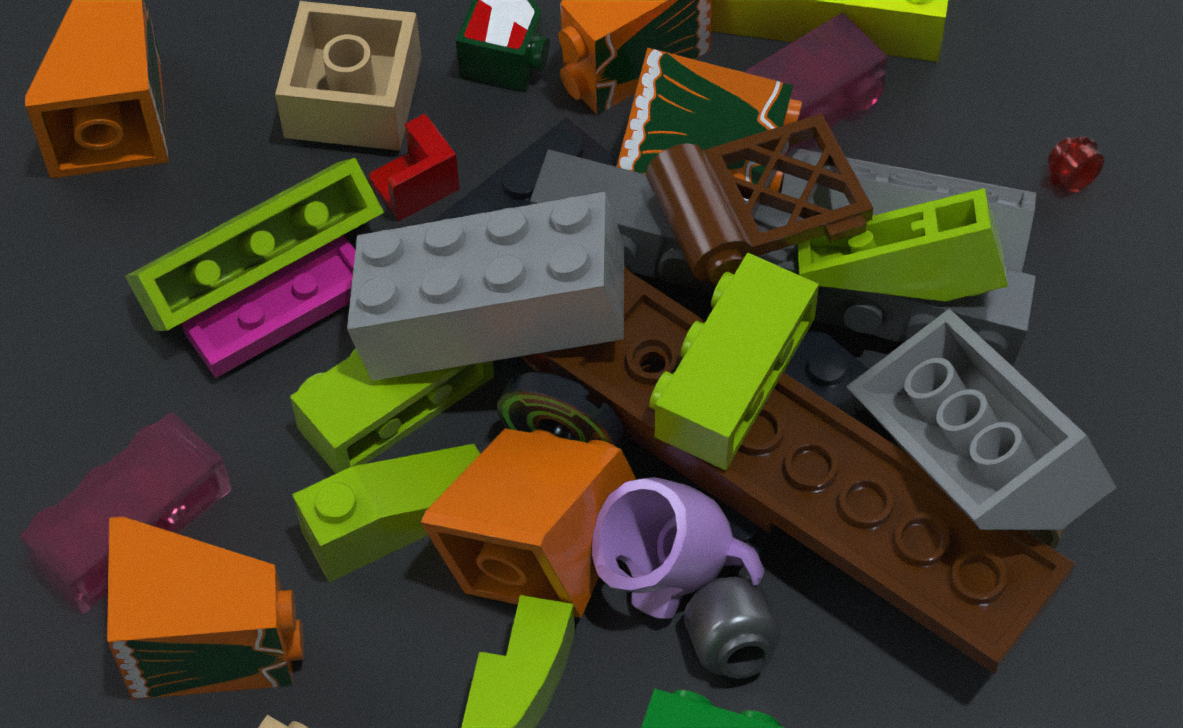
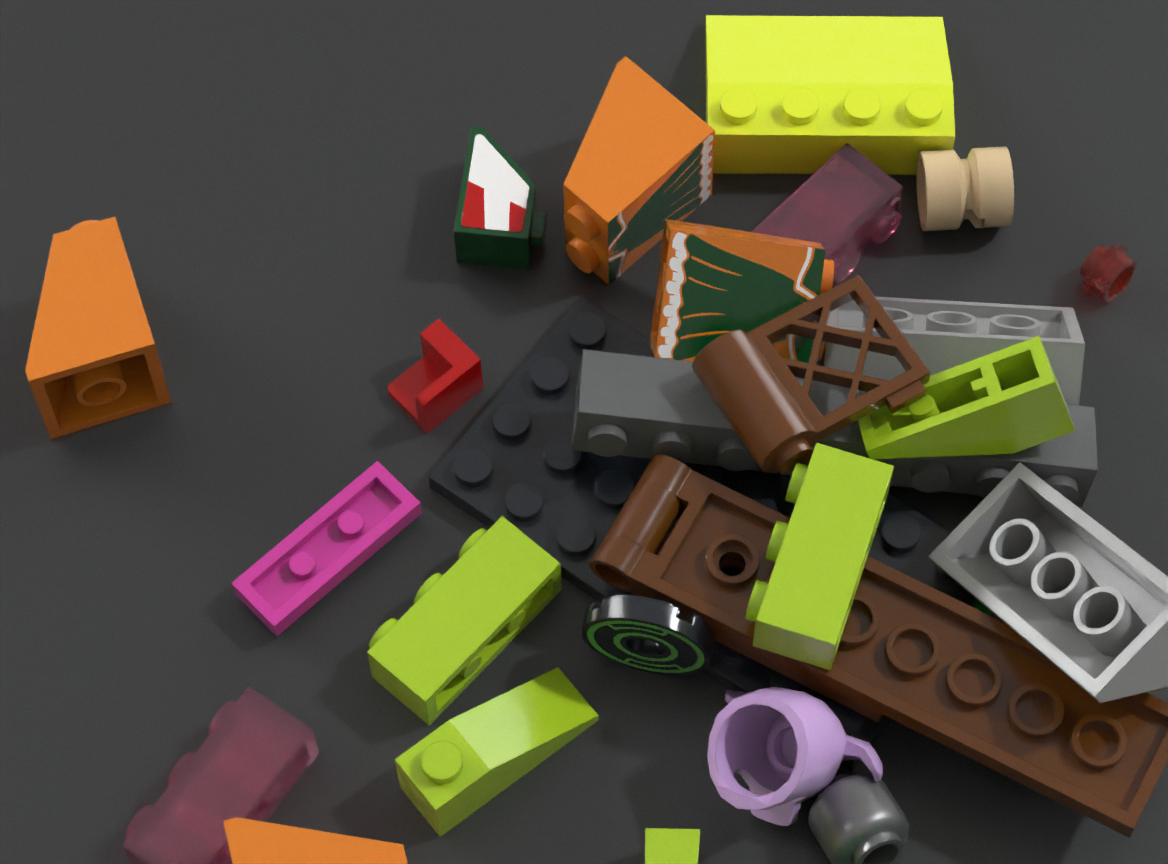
camera: 10 degrees left, 5 degrees up
lime brick [125,158,384,331] -> none
tan brick [275,1,422,151] -> none
light grey brick [347,192,624,381] -> none
orange slope [420,428,636,618] -> none
none -> tan wheel [916,146,1014,232]

